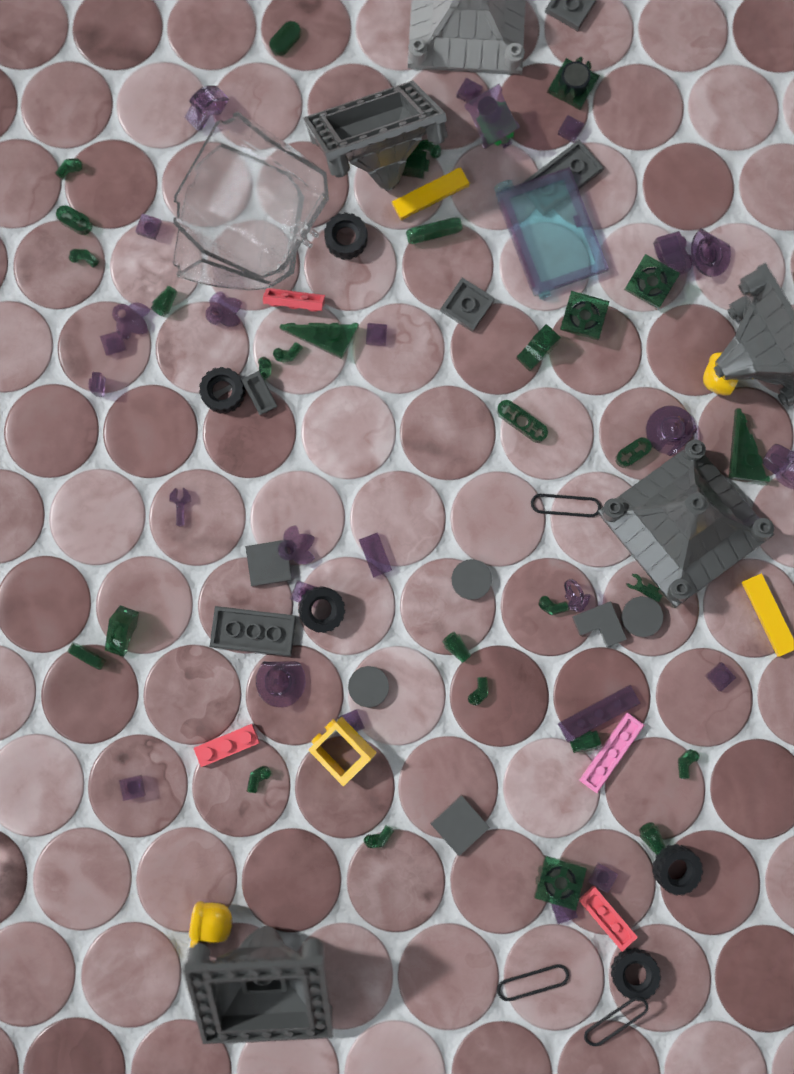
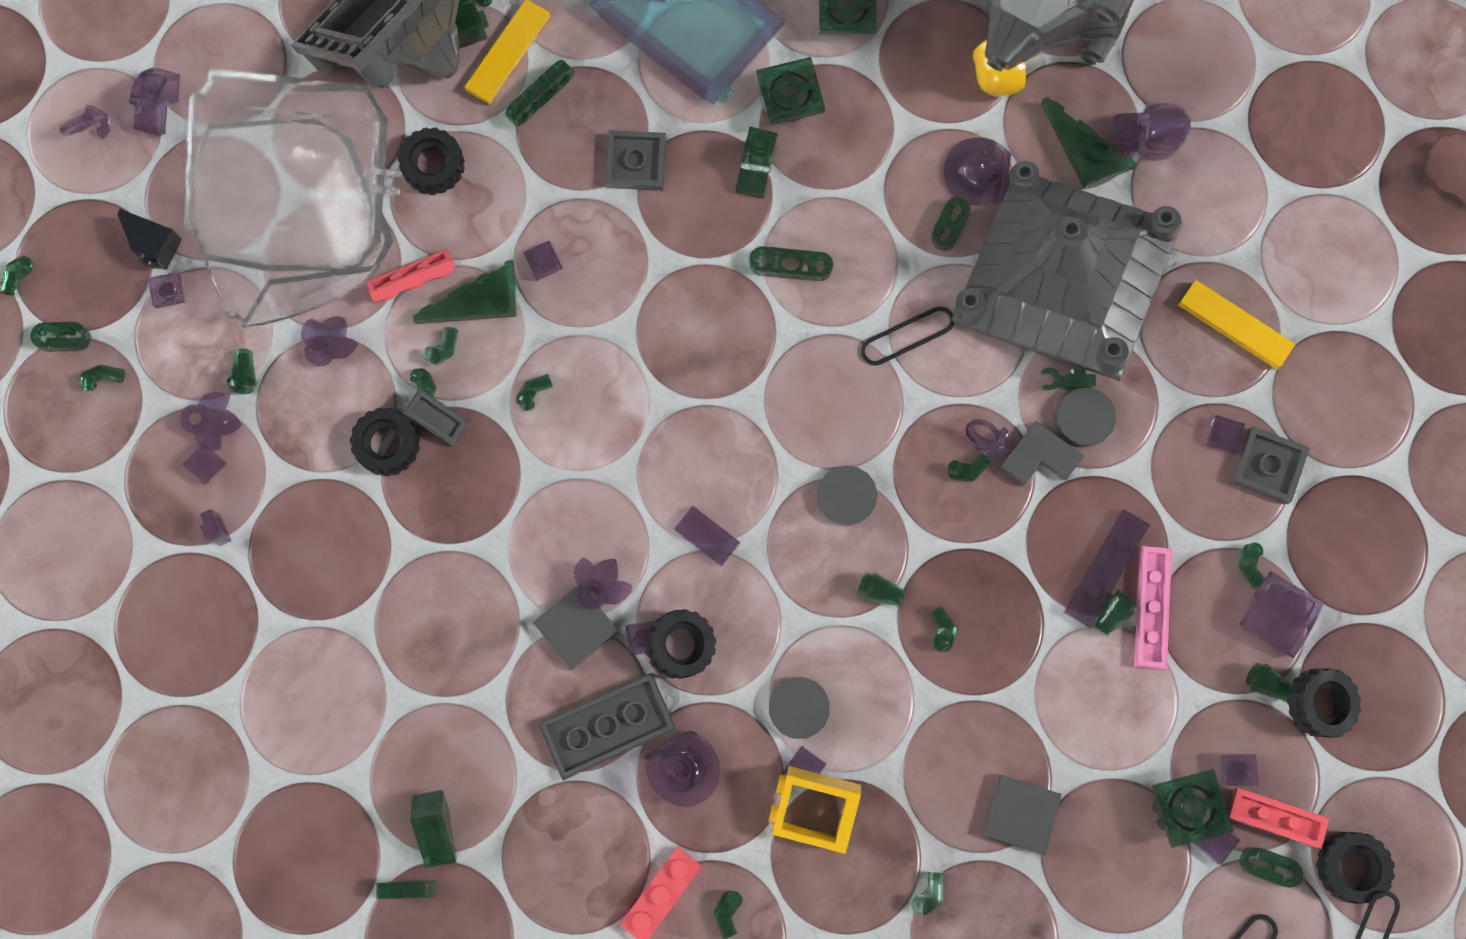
camera: 30 degrees left, 5 degrees down
clear purple bar [169,488,191,527] -> none
none -> clear purple piece [59,105,111,139]
none -> black slope [117,209,182,269]
none -> clear green arm [516,373,553,411]
none -> dark grey tile [1231,426,1310,504]
none -> clear purple slope [1239,571,1324,658]
none -> clear green beam [1240,847,1303,888]

